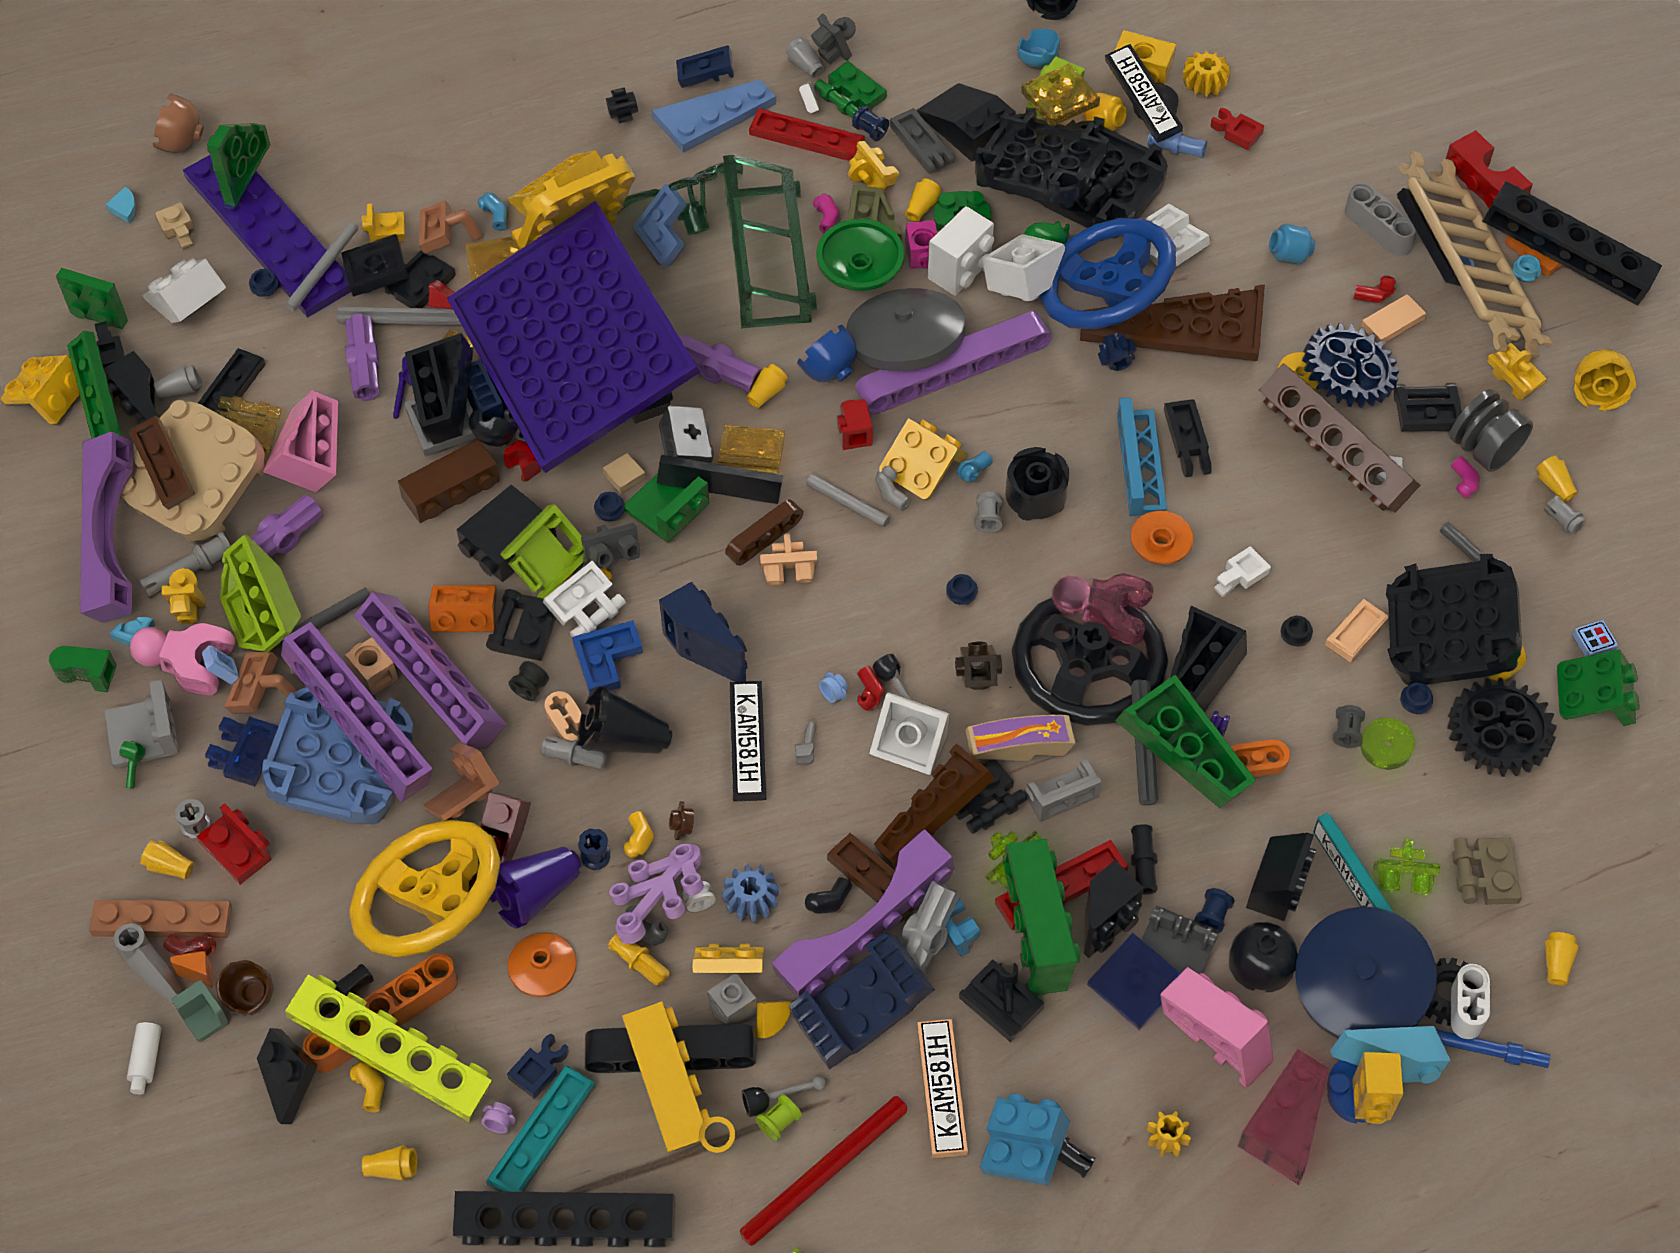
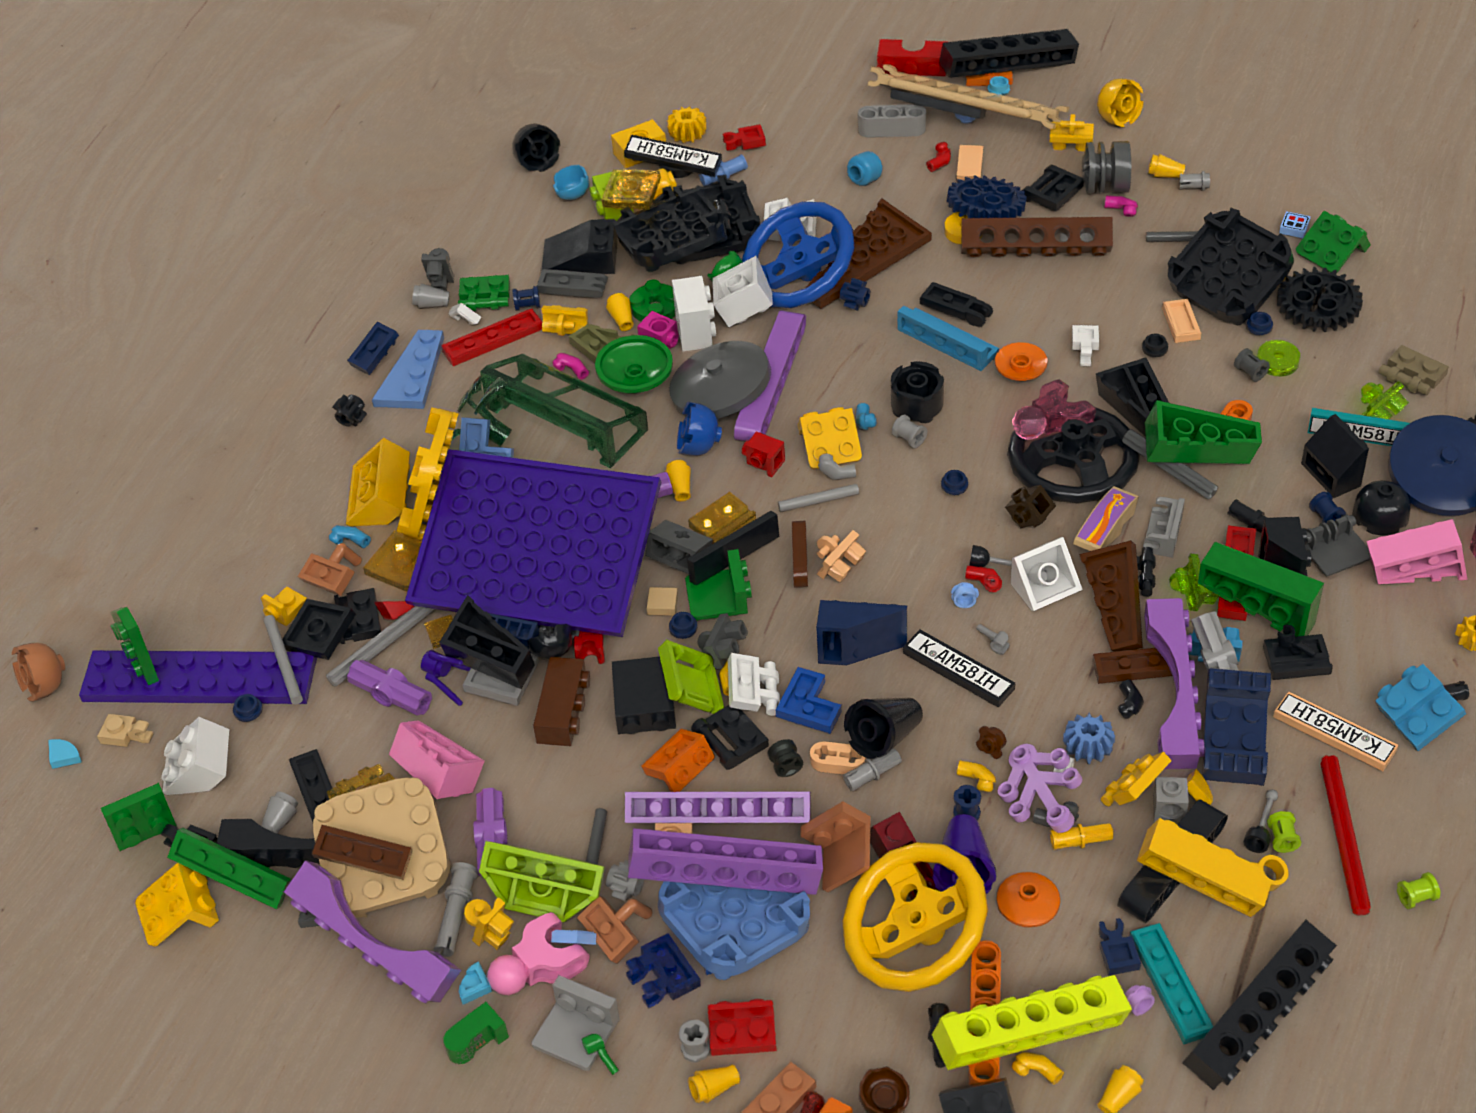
camera: 45 degrees left, 10 degrees down
clear blue plate [1087,933,1181,1030] -> none

